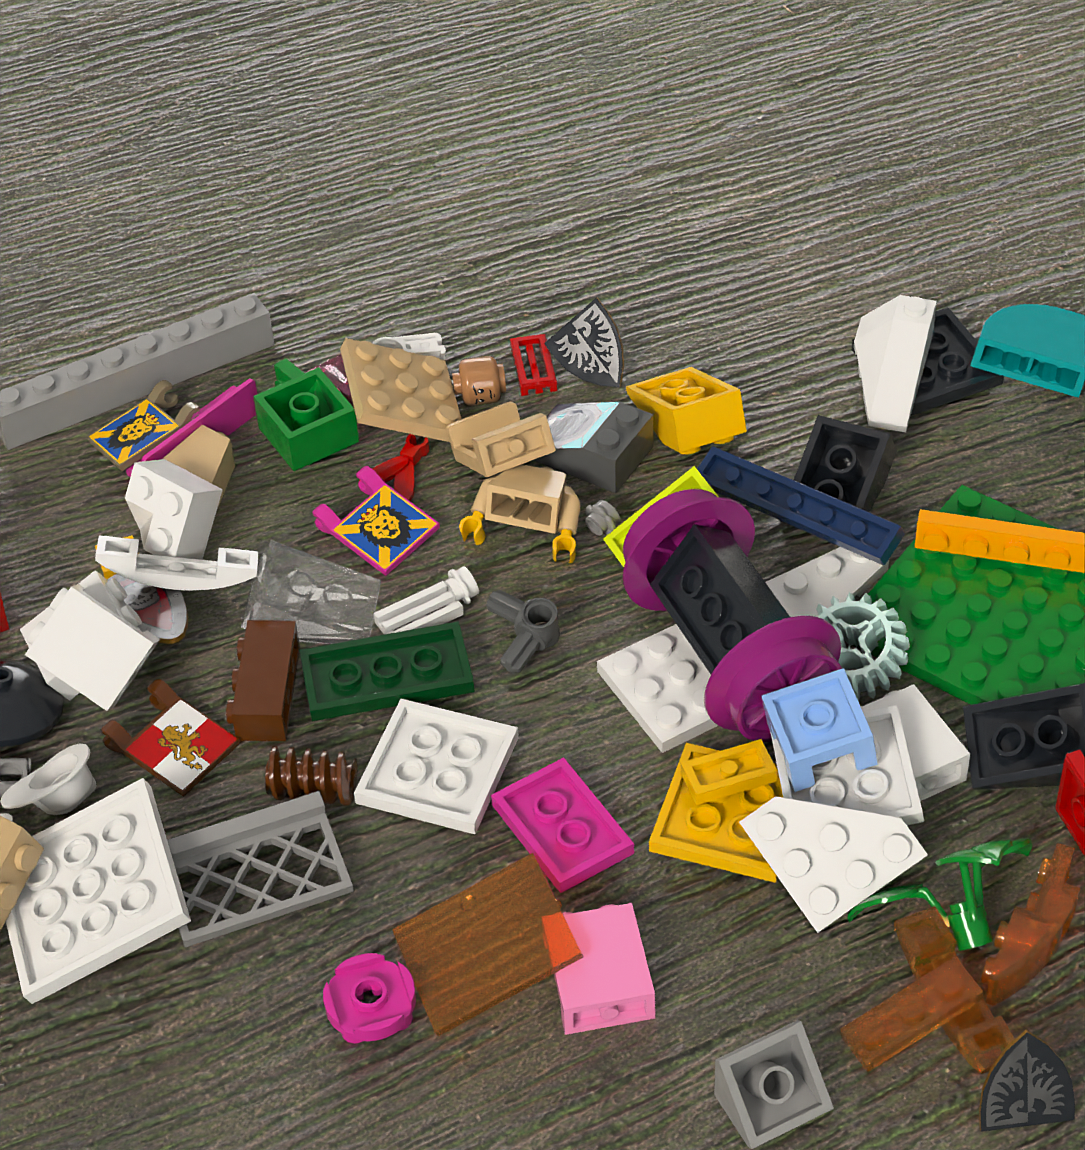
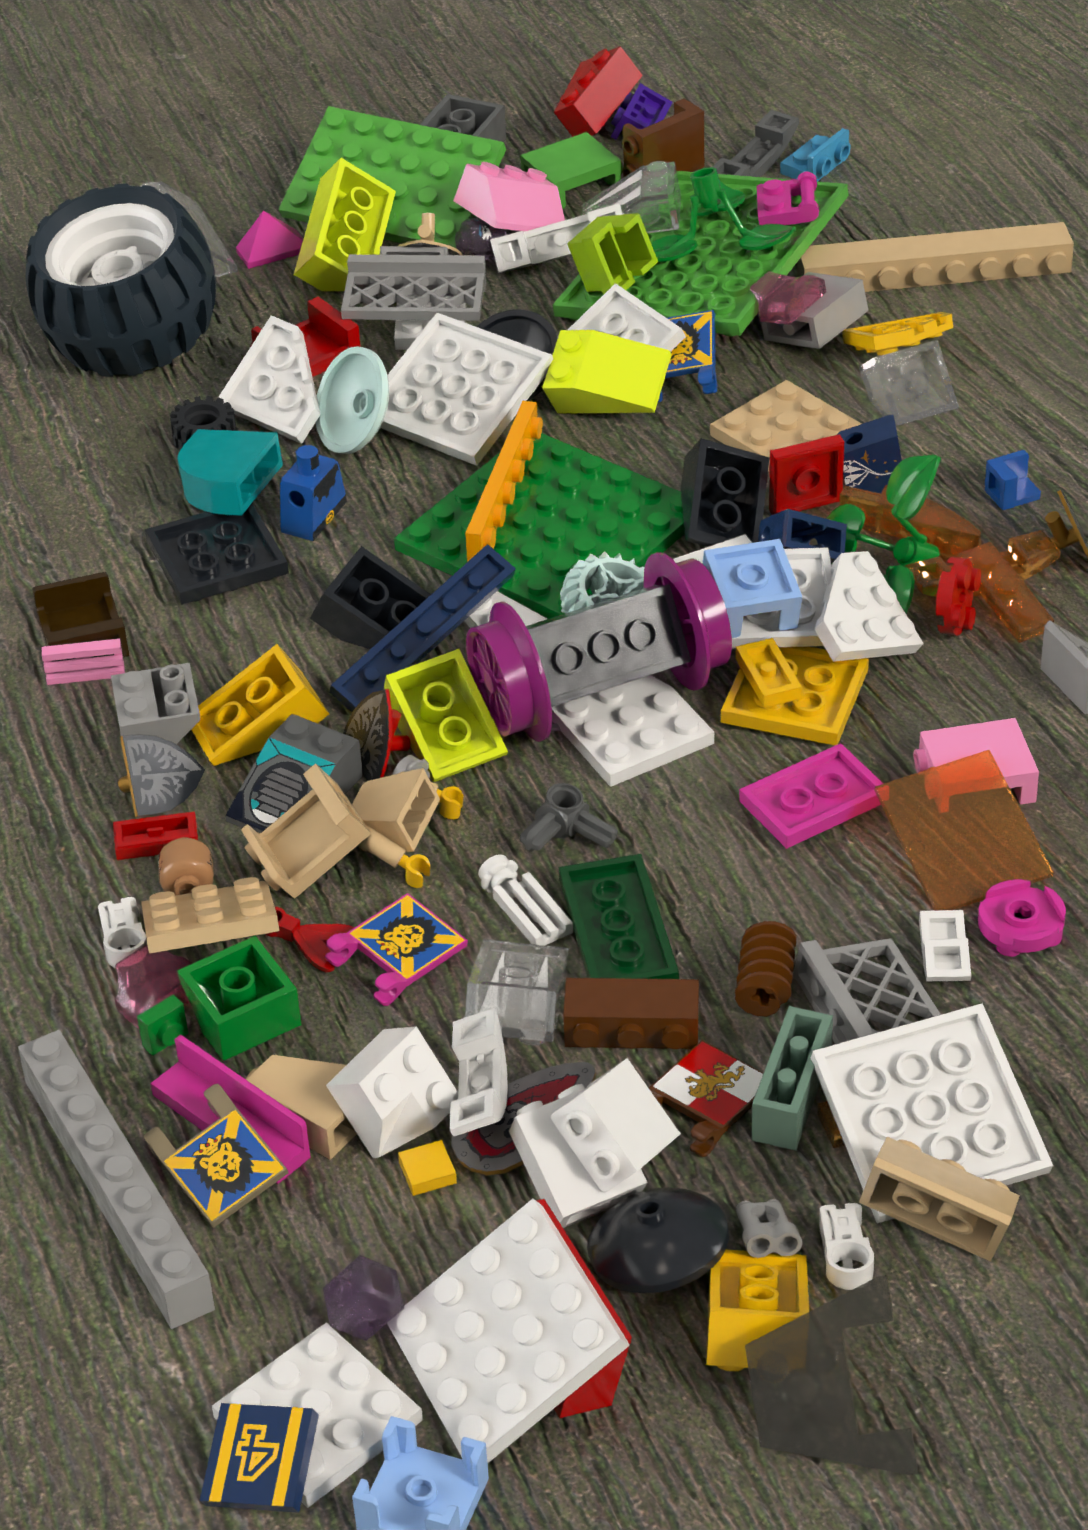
camera: 90 degrees left, 5 degrees down
white piece [0,743,97,815] -> none
white plate [354,699,519,834] -> none
white wedge [854,295,937,433] -> none
none -> dark brown panel [32,572,129,661]
none -> bright pink tile [42,639,125,685]
none -> light grey slope [111,663,200,744]
none -> blue torso [280,445,347,541]
none -> shield [343,689,411,781]
none -> sand green brick [752,1006,833,1150]
none -> dark blue torso [758,509,847,563]
none -> white slope [919,910,971,982]
none -> red plate [936,556,981,636]

